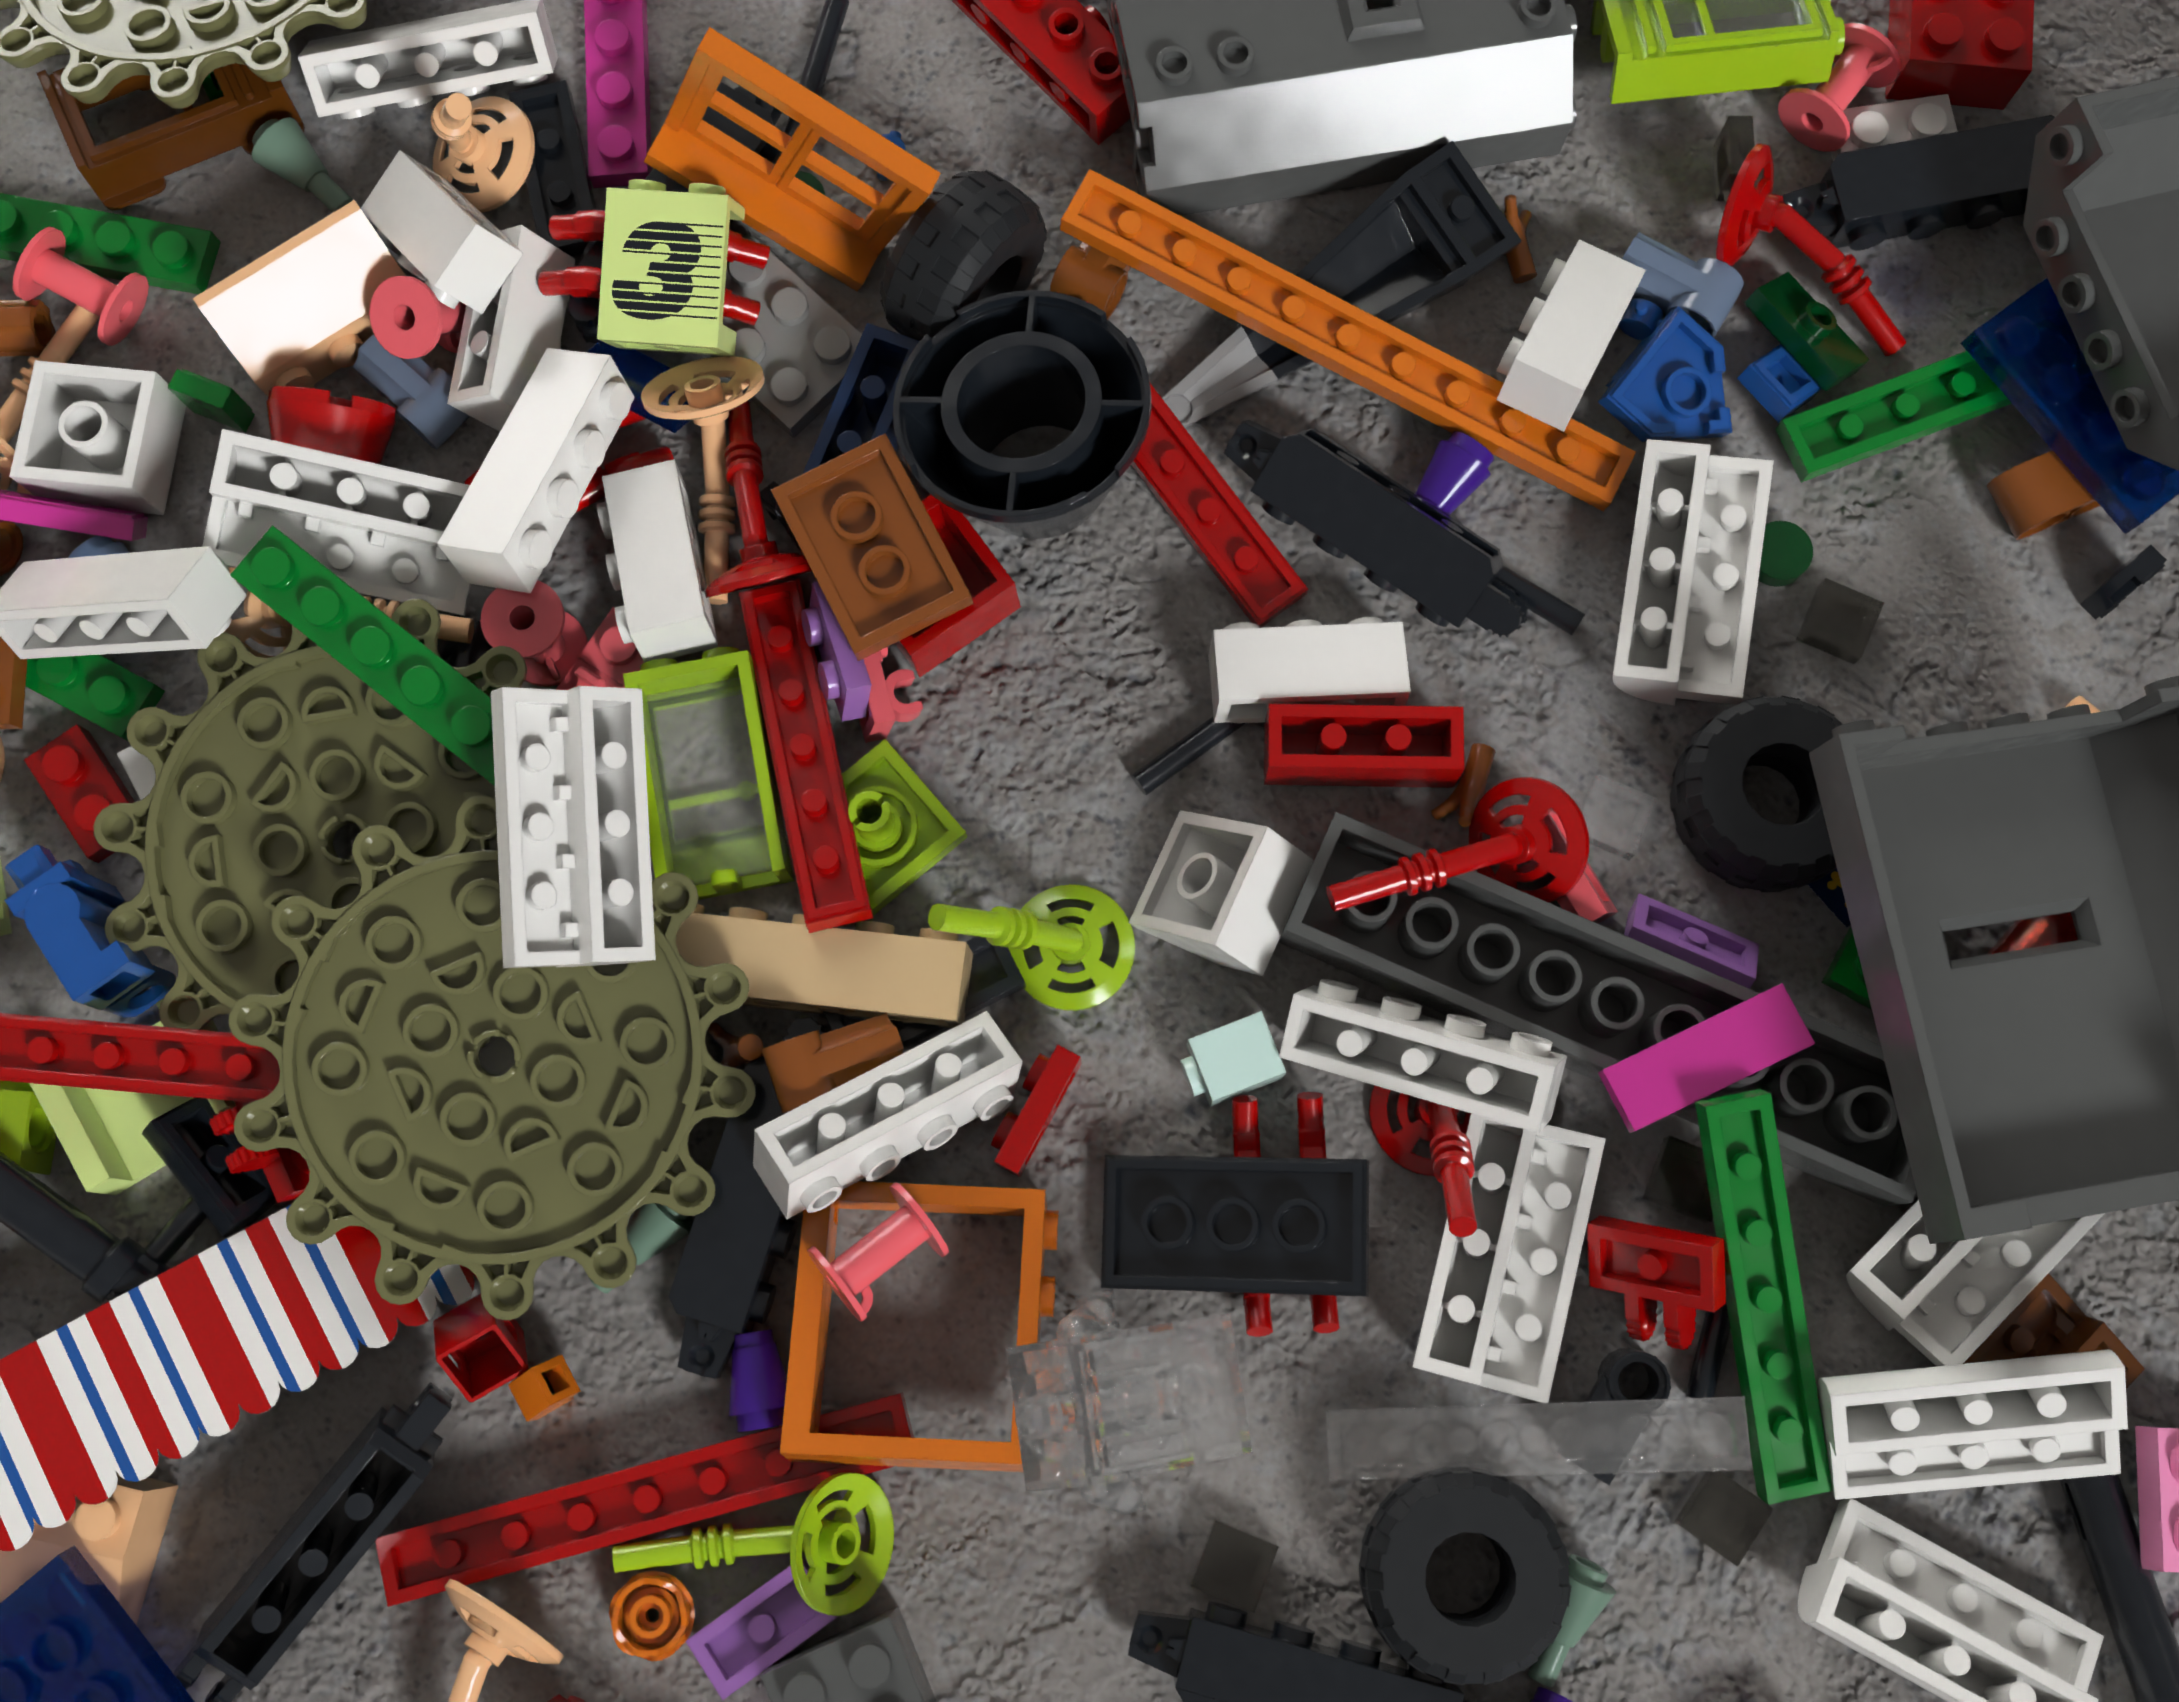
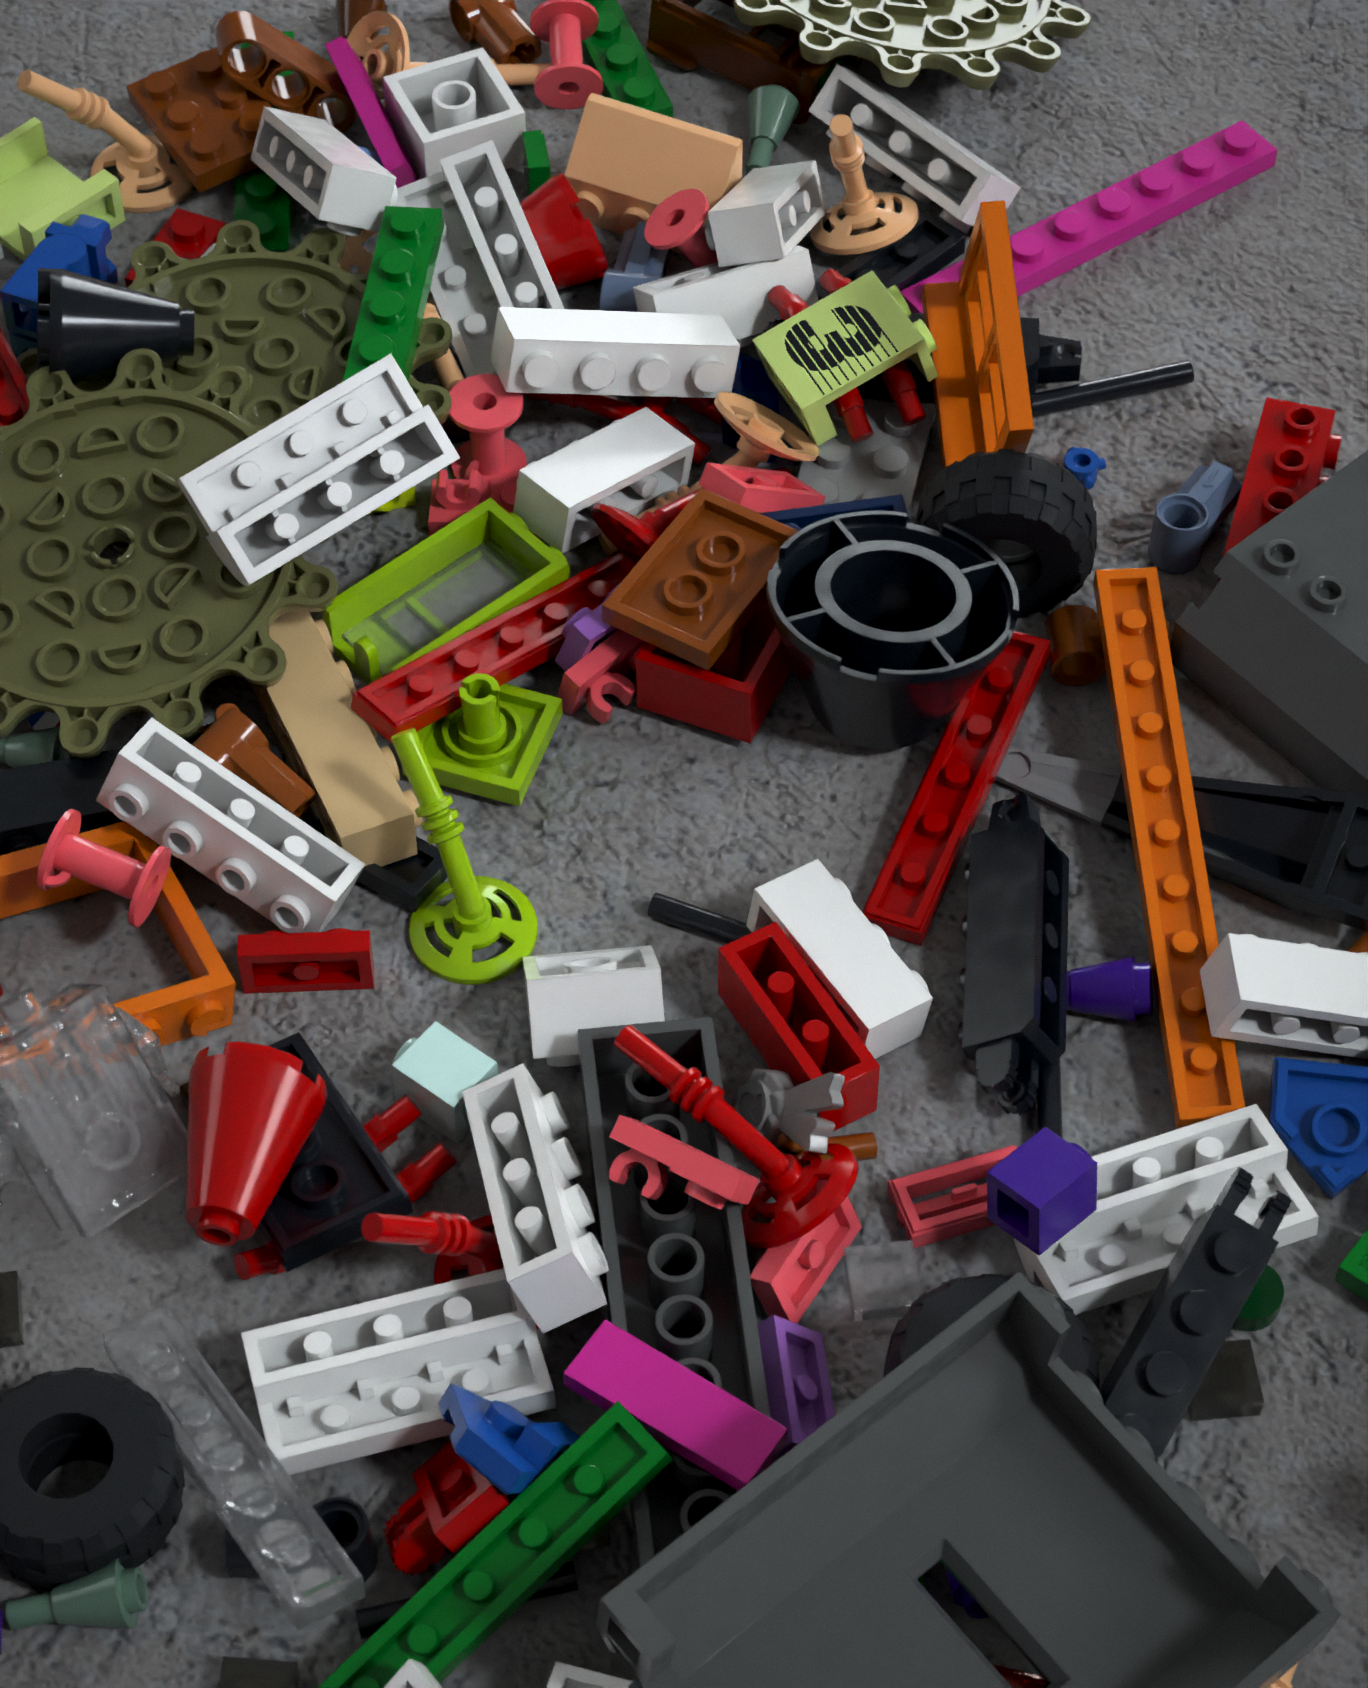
camera: 55 degrees right, 25 degrees down
none -> black cone [37,268,195,384]
none -> red cone [185,1041,328,1246]
none -> blue plate [438,1383,580,1495]
none -> coral plate [609,1115,760,1210]
none -> coral plate [699,462,826,513]
none -> light grey piece [735,1068,845,1154]
none -> coral tile [887,1145,1017,1249]
none -> dark purple brick [987,1127,1097,1256]
none -> black hinge [1099,1167,1292,1463]
none -> sand blue piece [1148,461,1242,573]

